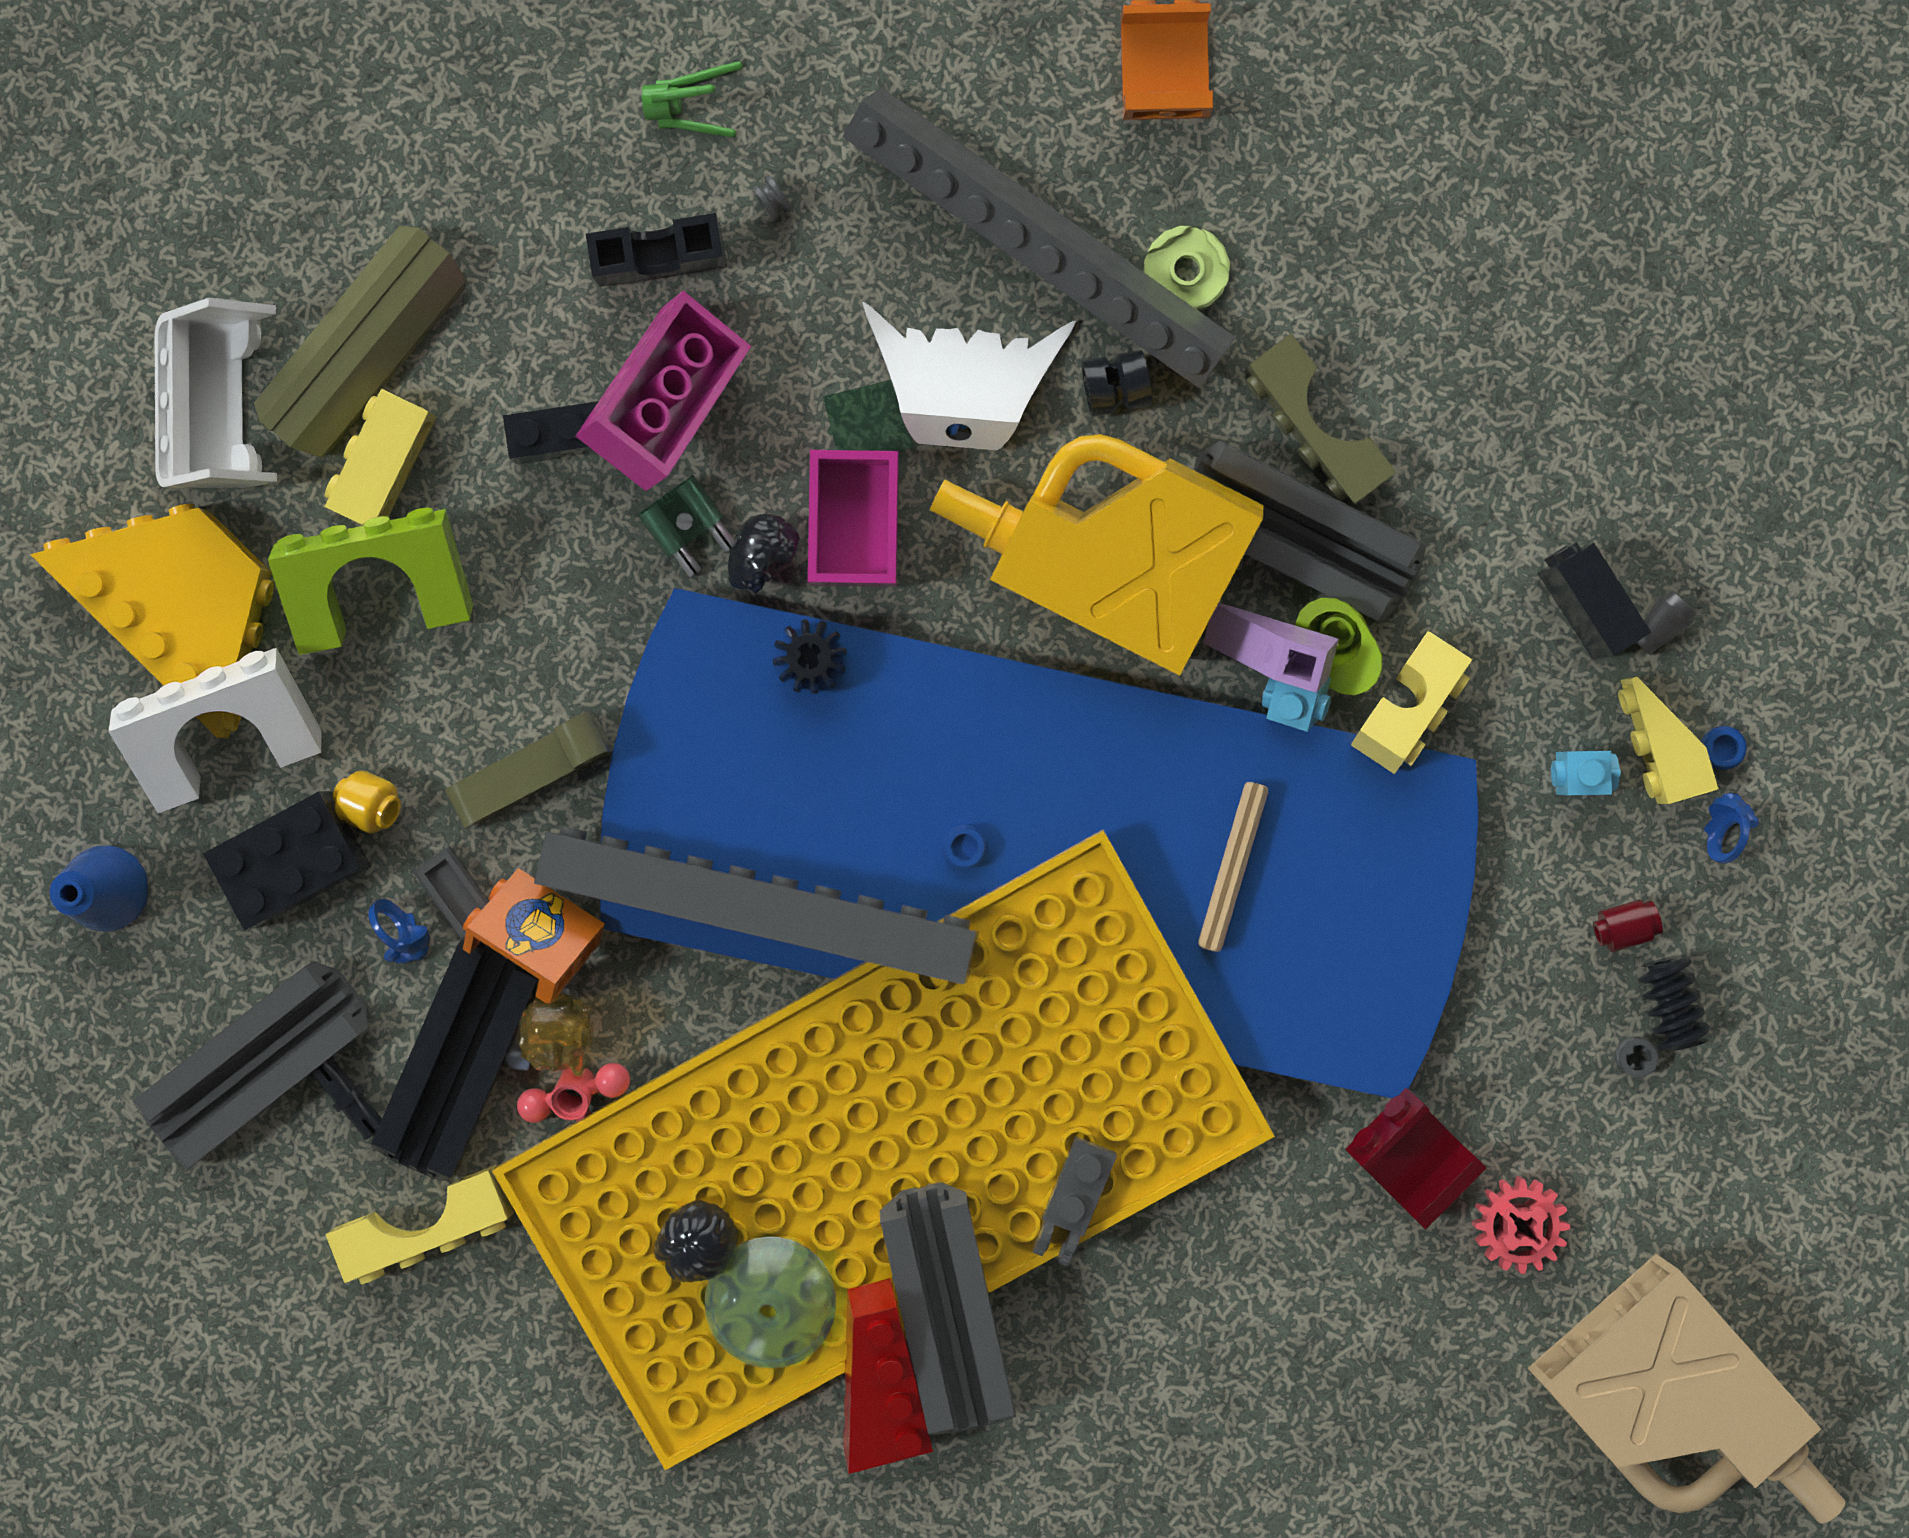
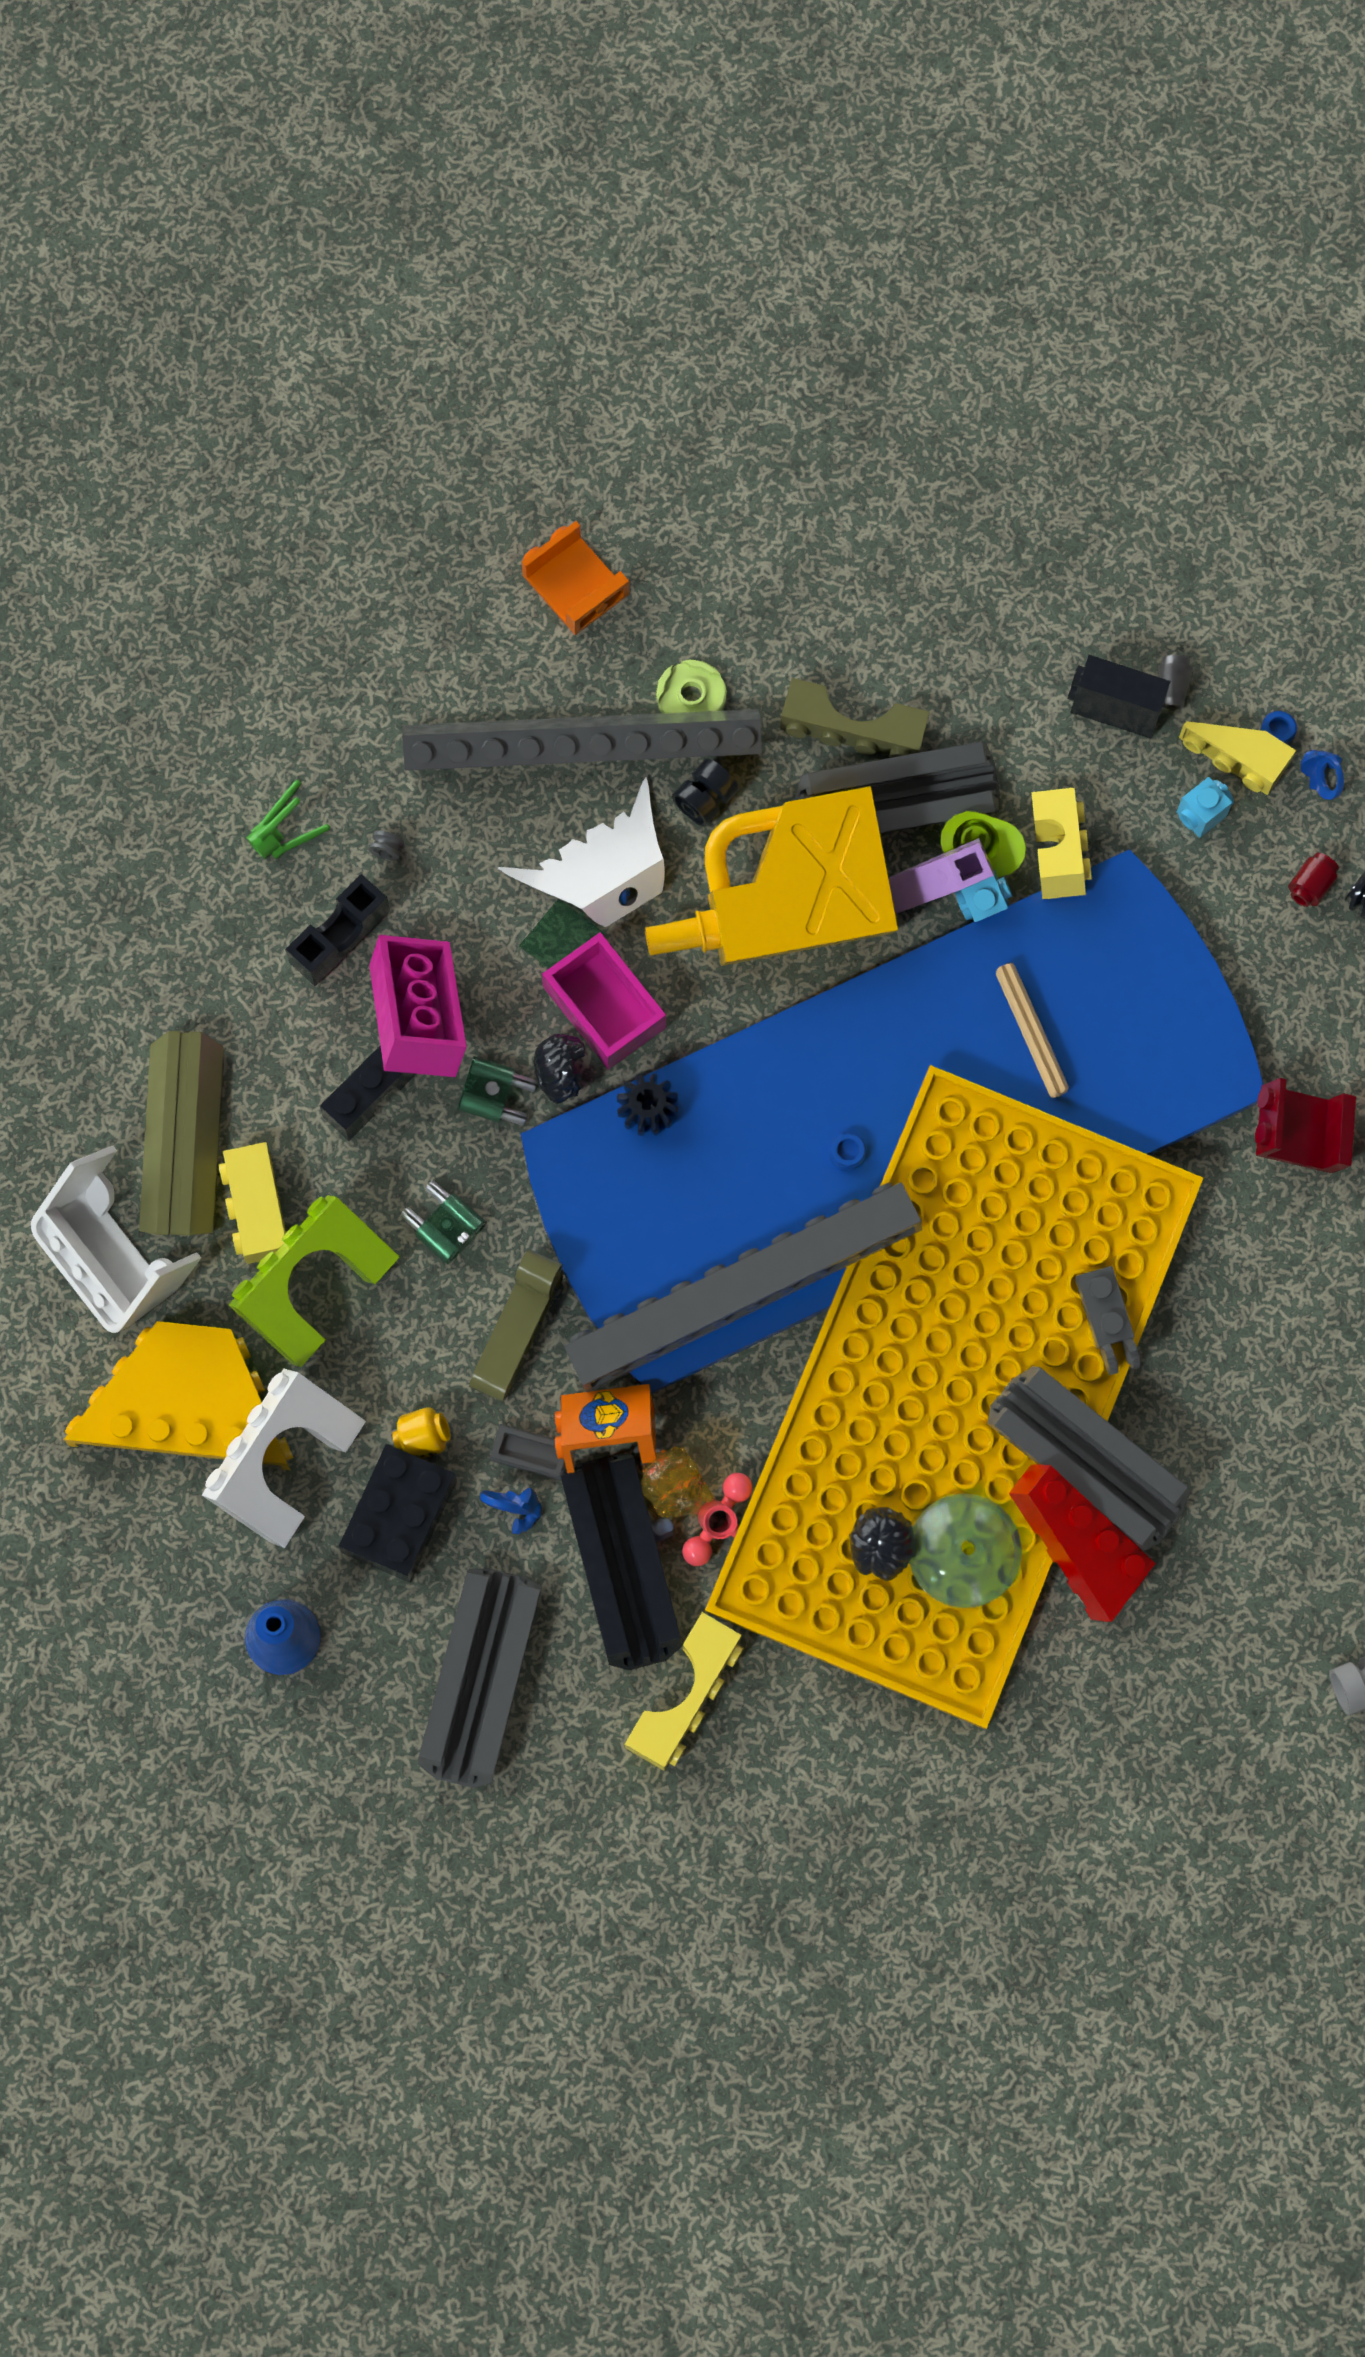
camera: 40 degrees left, 15 degrees down
black pin [310,1057,382,1140] -> none
none -> clear green piece [400,1181,487,1265]

